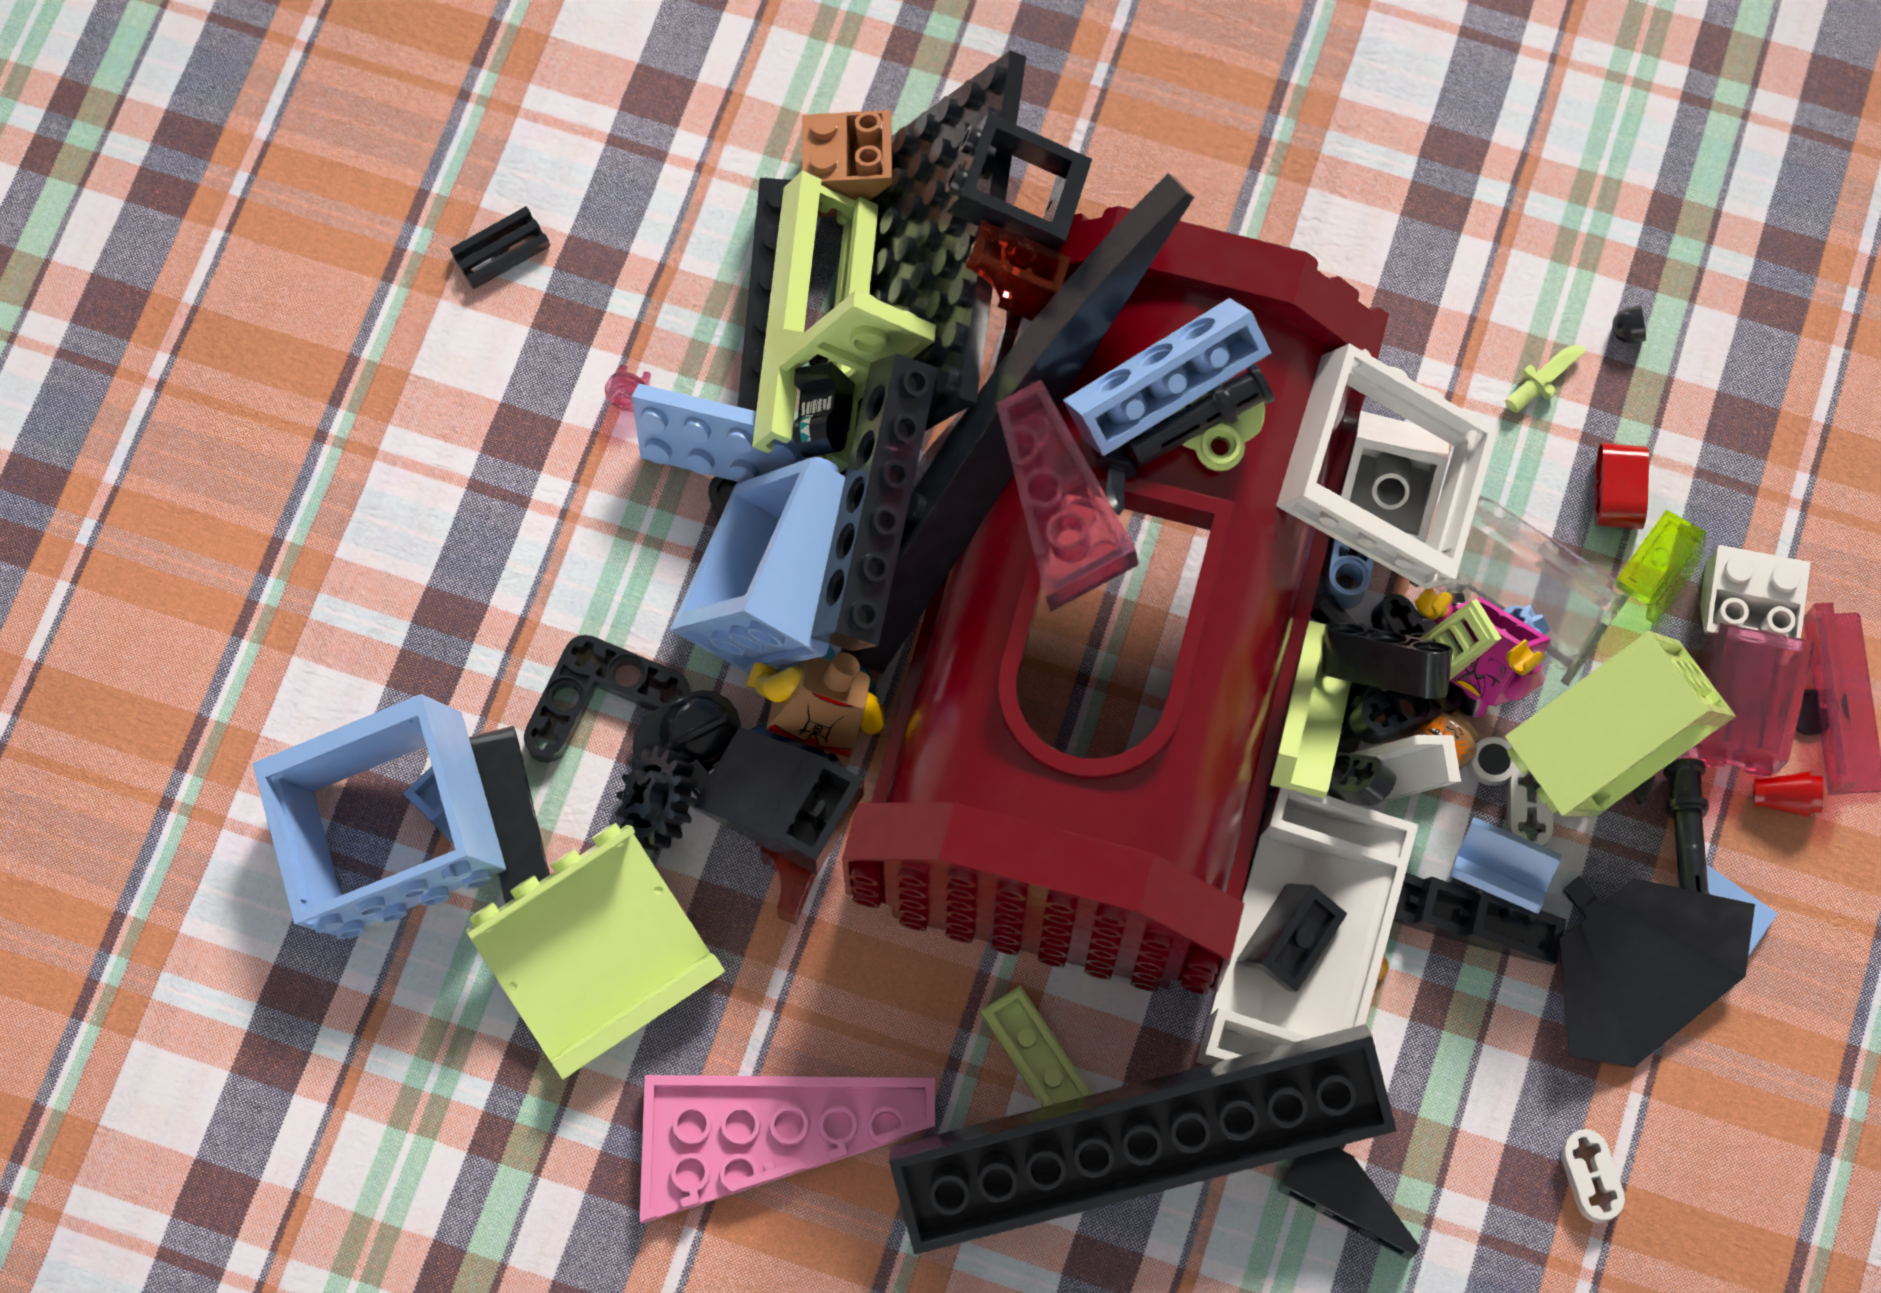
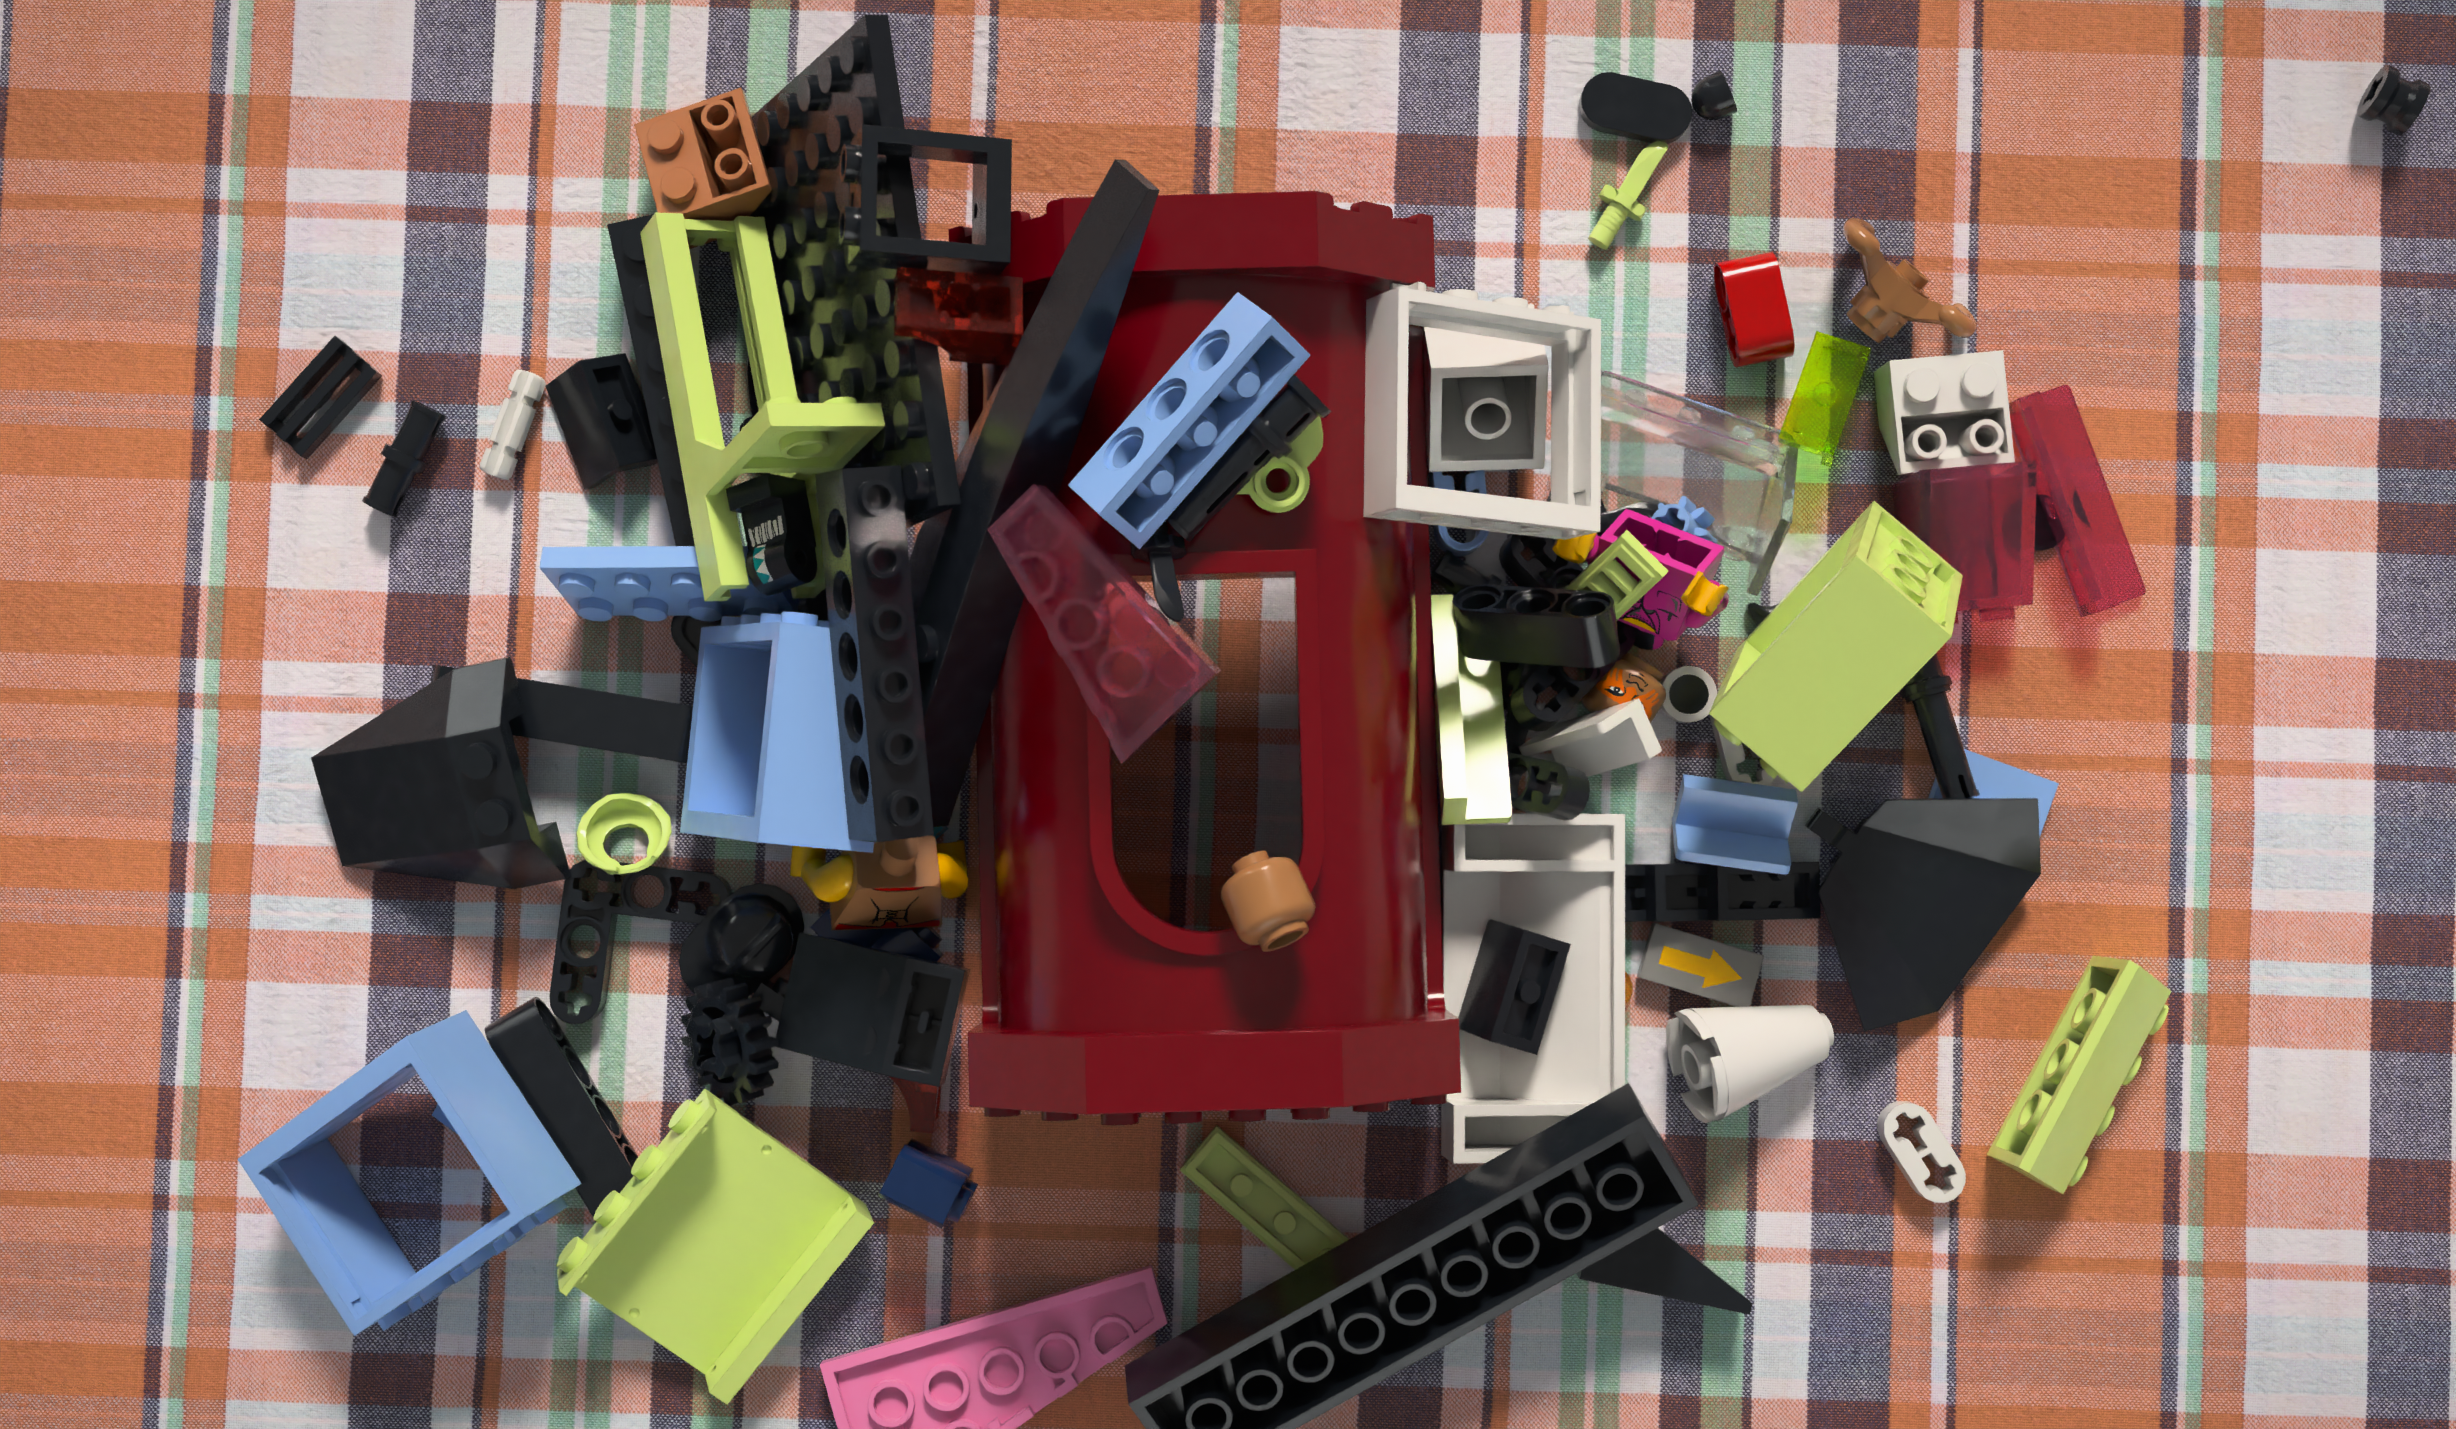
camera: 20 degrees left, 15 degrees up
clear pink plate [604,365,651,412] -> none
red cone [1753,771,1823,817] -> none
none -> black wedge [311,656,571,889]
none -> black pin [362,400,446,517]
none -> black beam [430,665,693,763]
none -> white axle [480,369,546,480]
none -> black panel [546,353,658,490]
none -> yellowish green piece [576,793,672,875]
none -> dark blue brick [878,1138,978,1229]
none -> medium nougat head [1221,851,1316,952]
none -> black tile [1579,72,1692,144]
none -> light grey tile [1636,923,1764,1007]
none -> white cone [1666,1005,1834,1123]
none -> medium nougat piece [1843,218,1977,343]
none -> yellowish green slope [1987,956,2171,1194]

